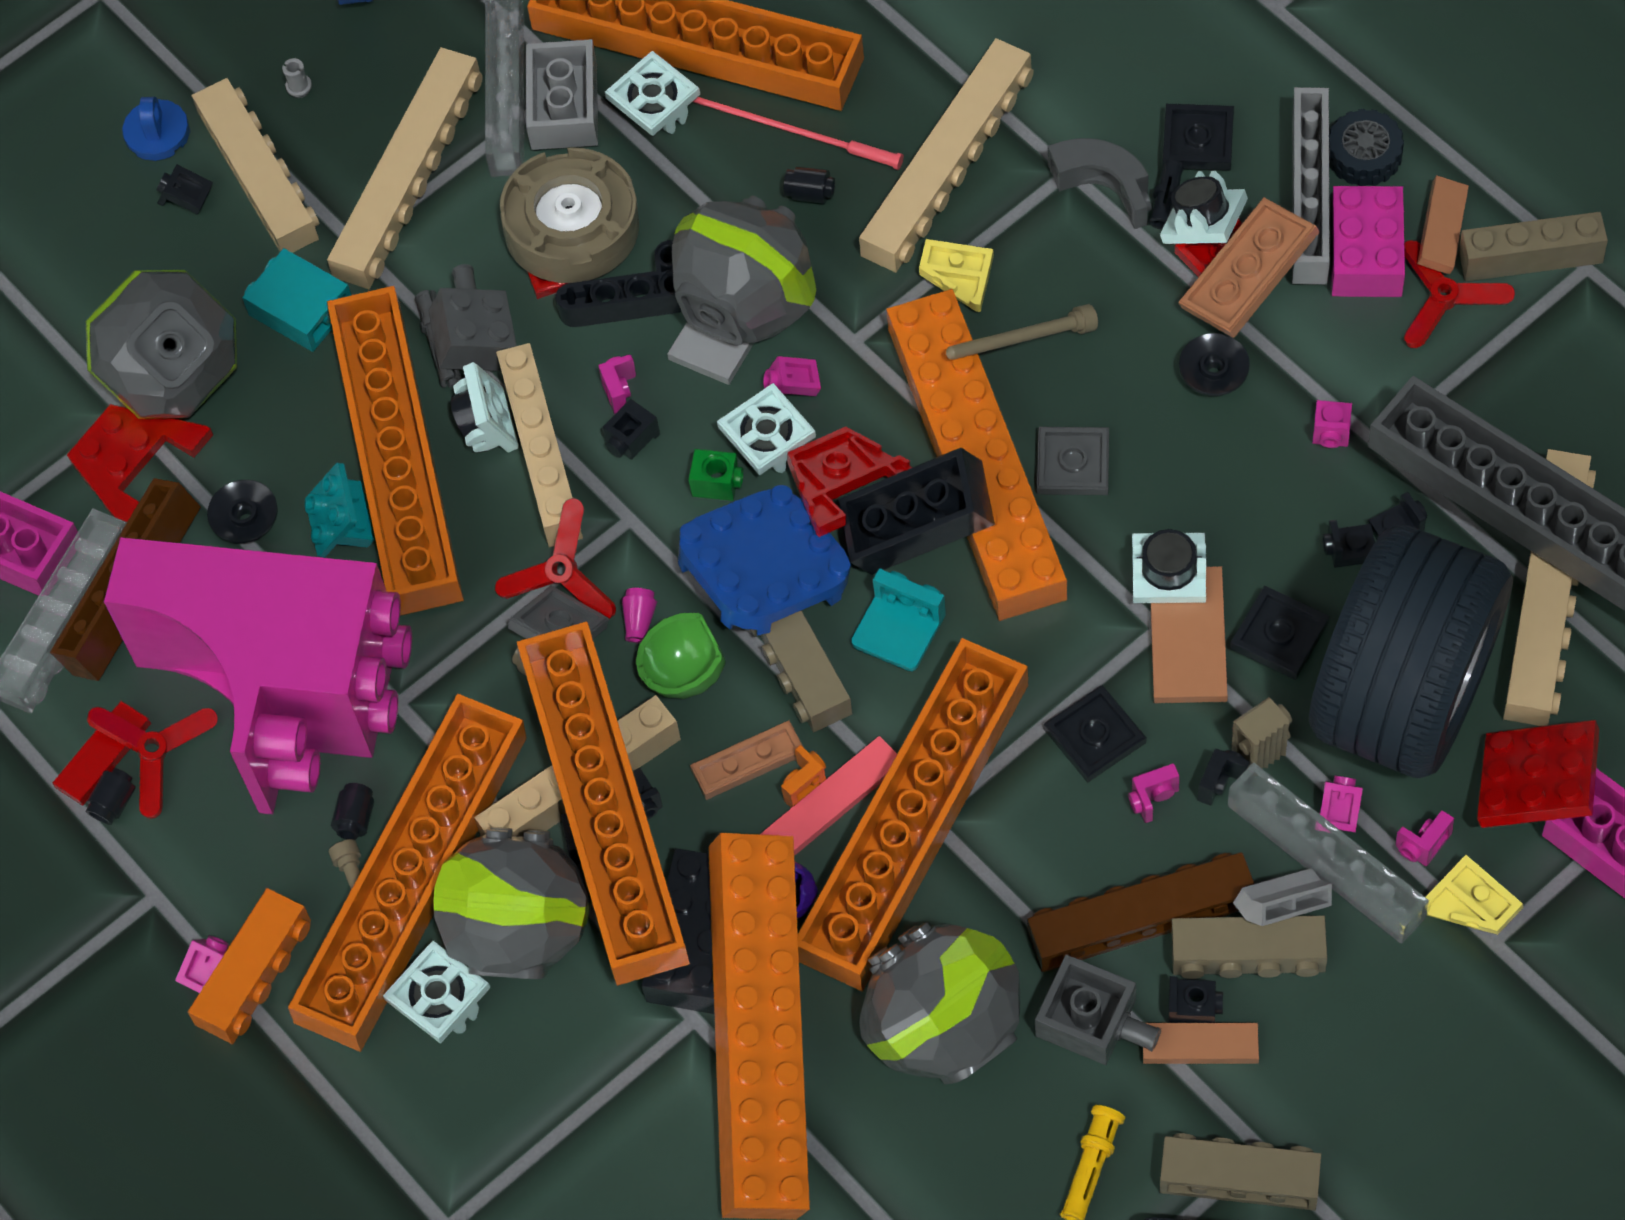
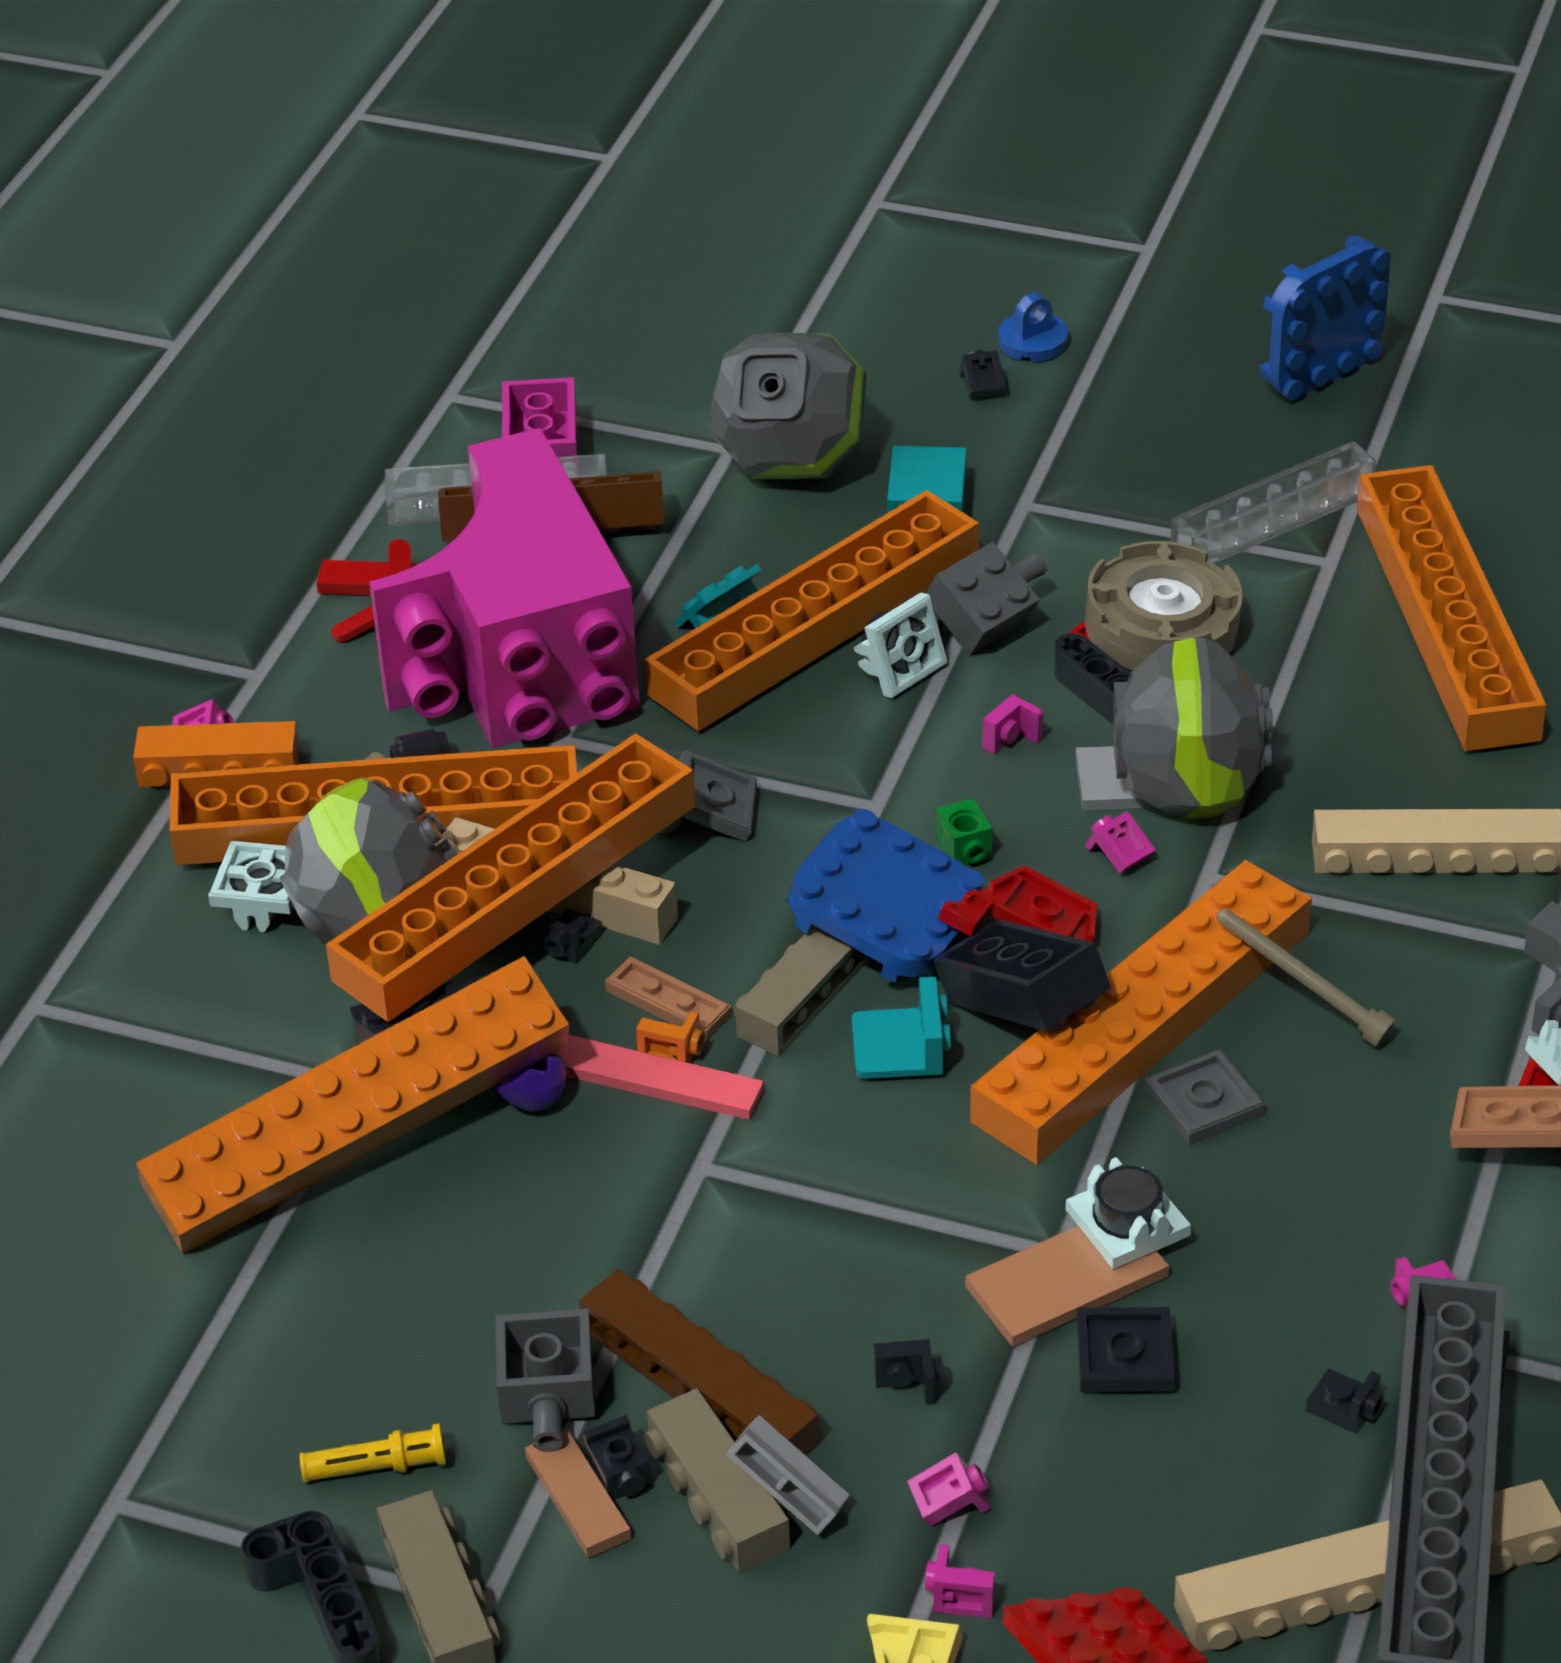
camera: 55 degrees right, 20 degrees down
red wing [67,404,213,530] -> none
black brick [85,768,136,825] -> none
tan brick [191,78,320,253] -> none
black dish [207,480,278,543] -> none
light grey pin [282,58,312,98] -> none
tan brick [327,47,482,290] -> none
red piece [495,498,616,619] -> none
tan brick [496,343,583,548] -> none
light grey brick [526,39,598,150] -> none
black brick [603,398,660,459] -> none
light aqua piece [605,51,700,136] -> none
dark pink cone [622,588,657,643] -> none
bright green cylinder [636,613,726,699] -> none
coral piece [677,91,904,170] -> none
light aqua piece [717,383,816,476] -> none
black brick [784,167,835,204] -> none
orange brick [798,638,1028,991] -> none
dark grey rock [859,922,1021,1085] -> none
light yellow wing [919,239,994,312] -> none
black tile [1043,685,1147,783] -> none
dark pink bracket [1128,763,1179,824] -> none
black dish [1179,333,1250,396] -> none
clear brick [1228,762,1429,944] -> none
dark tan brick [1231,697,1292,776] -> none
black wheel [1309,524,1513,778] -> none
black bracket [1322,520,1375,568] -> none

